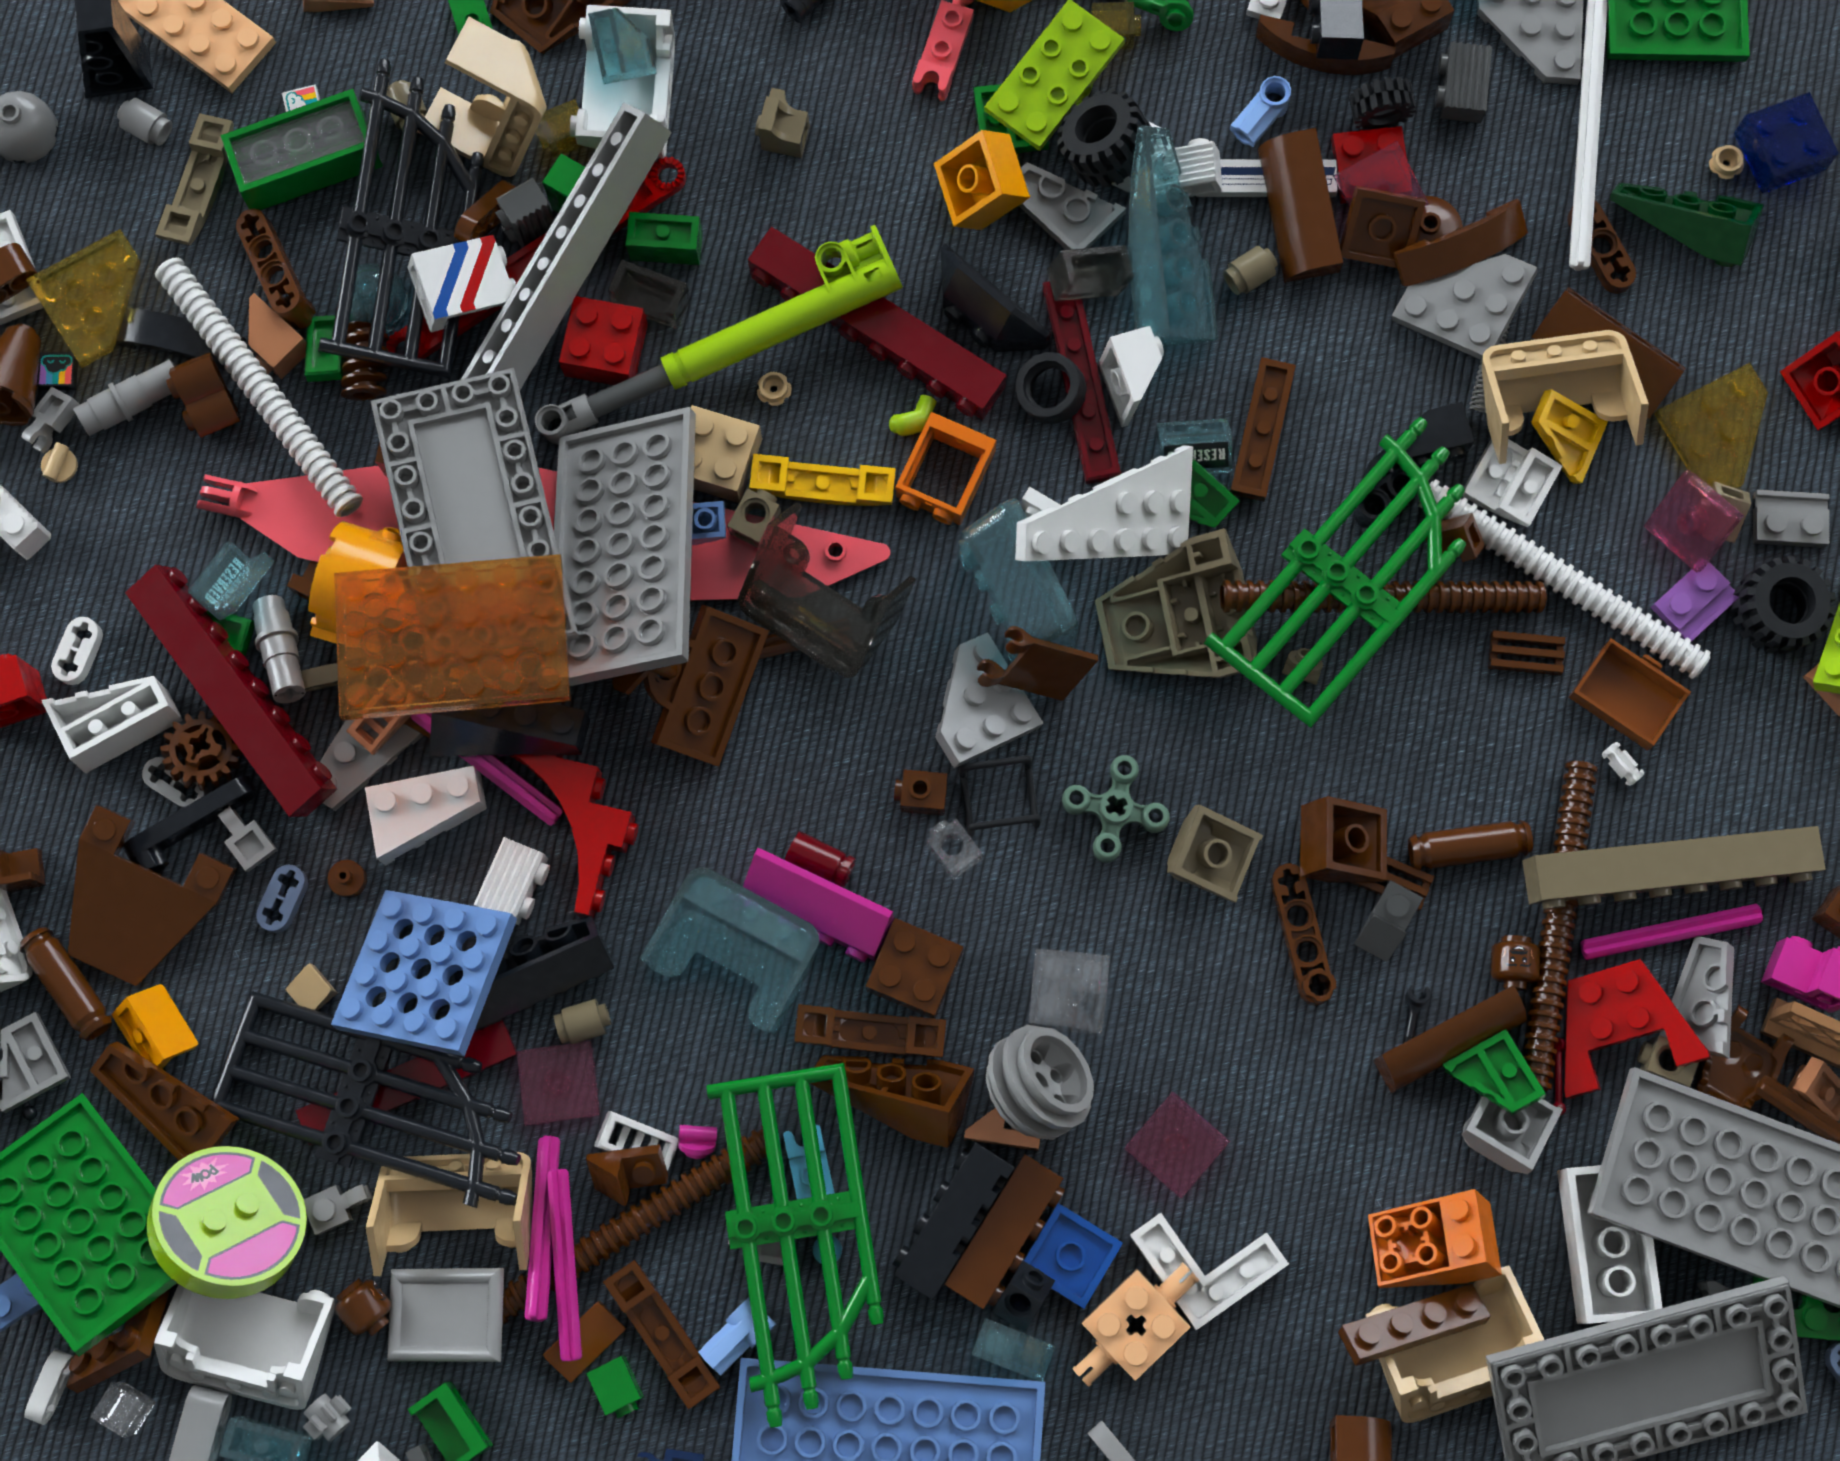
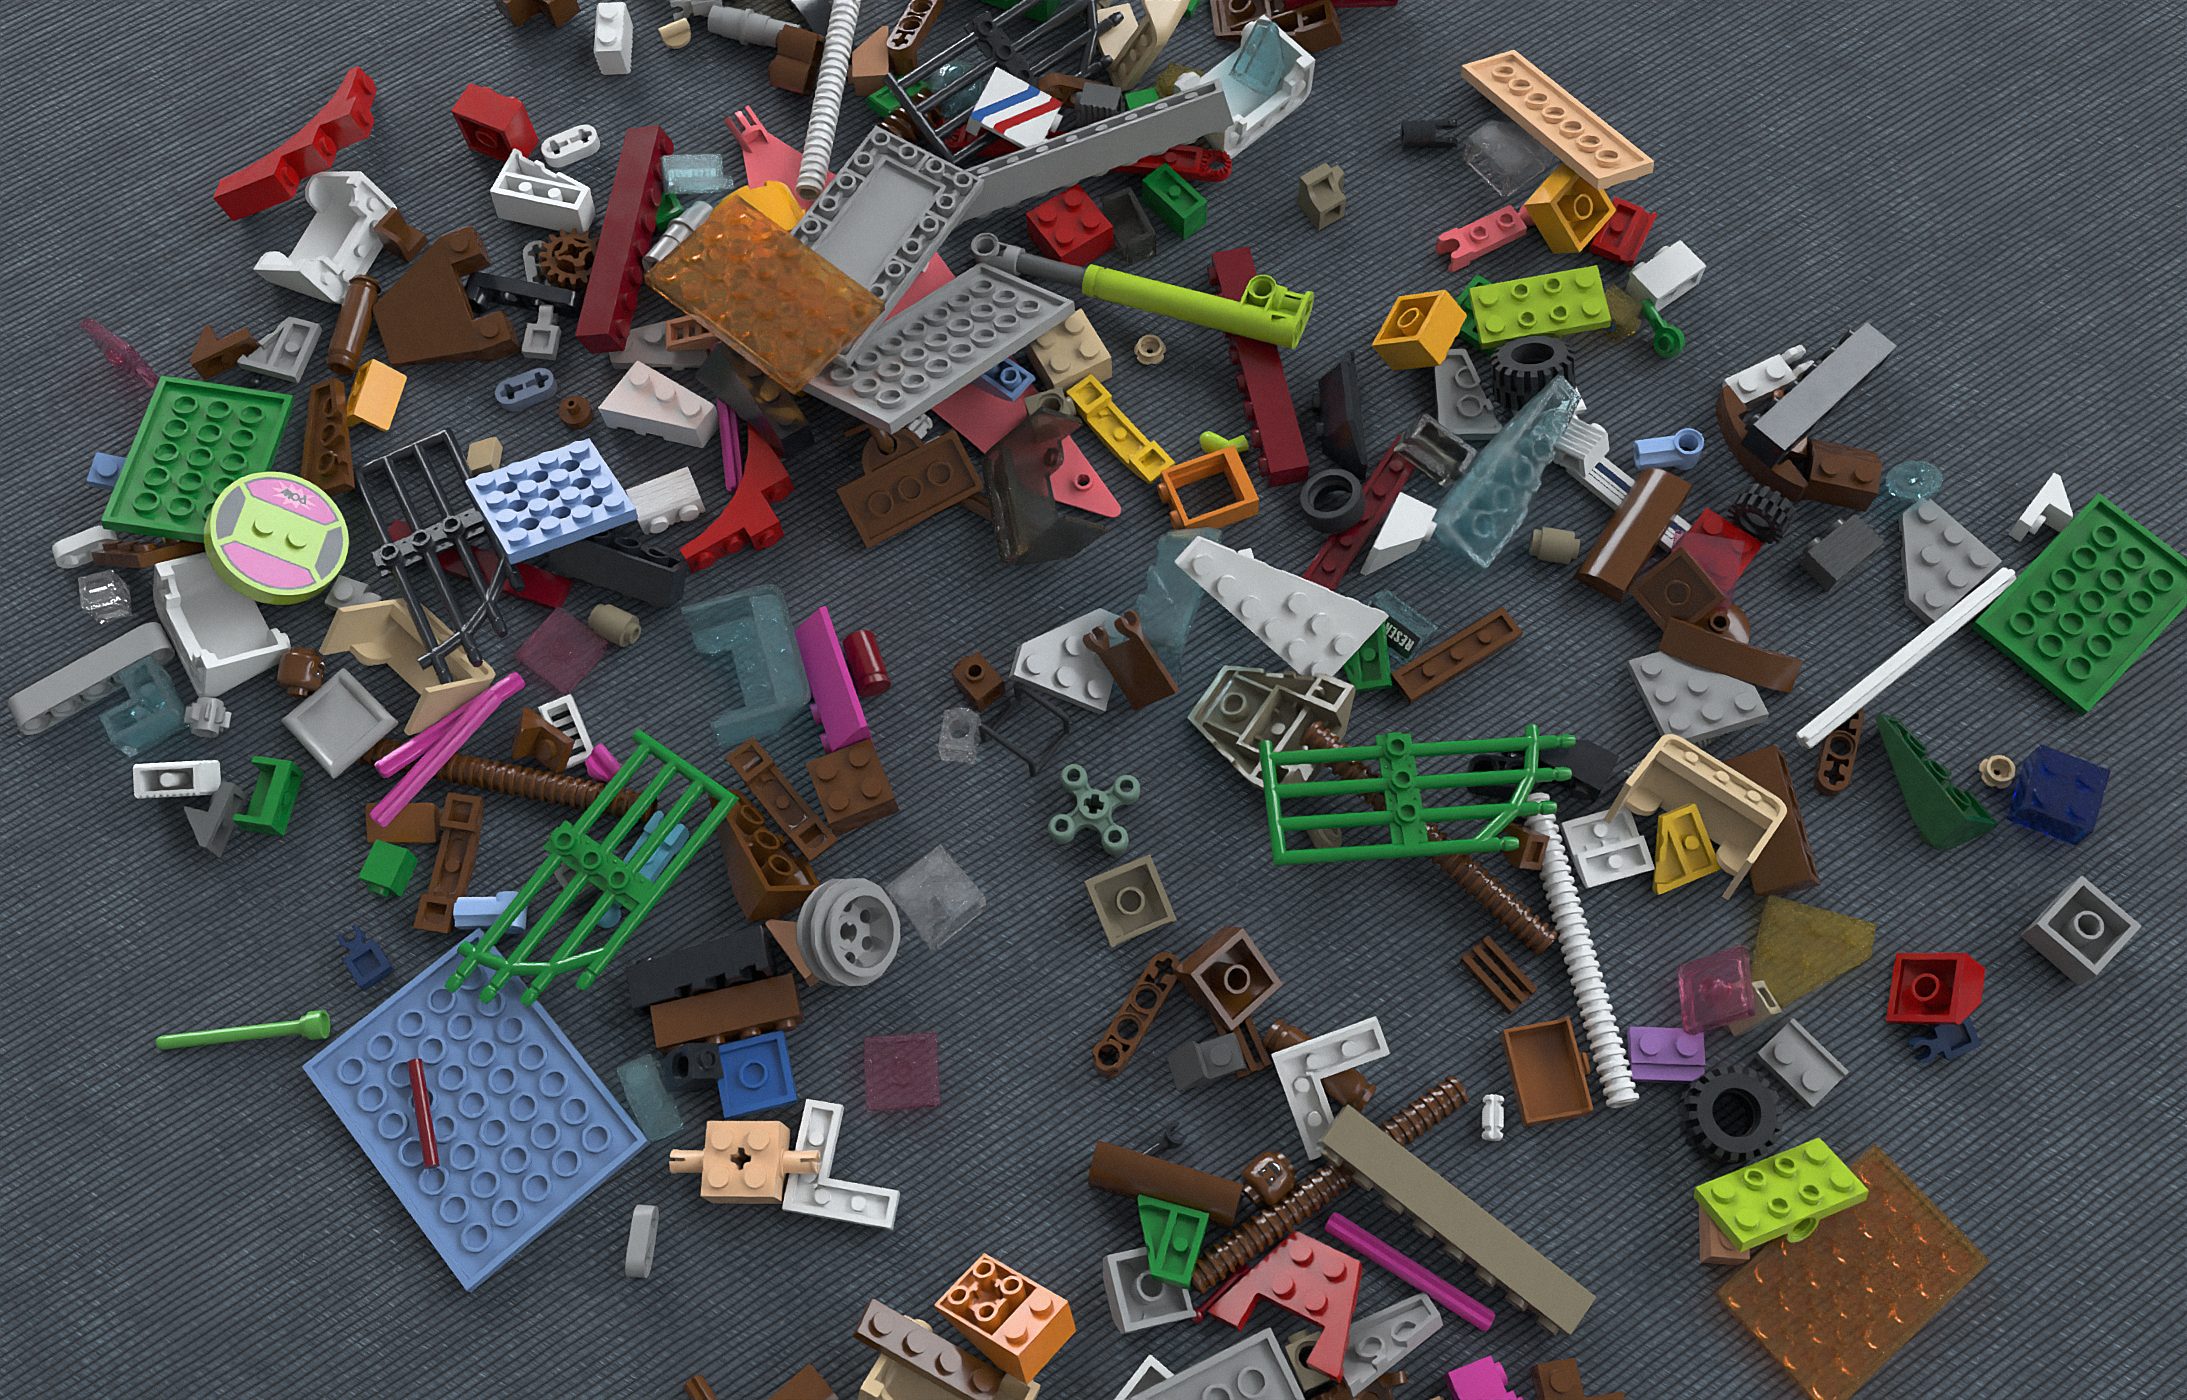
camera: 45 degrees right, 10 degrees down
none -> white plate [1271,1016,1390,1160]

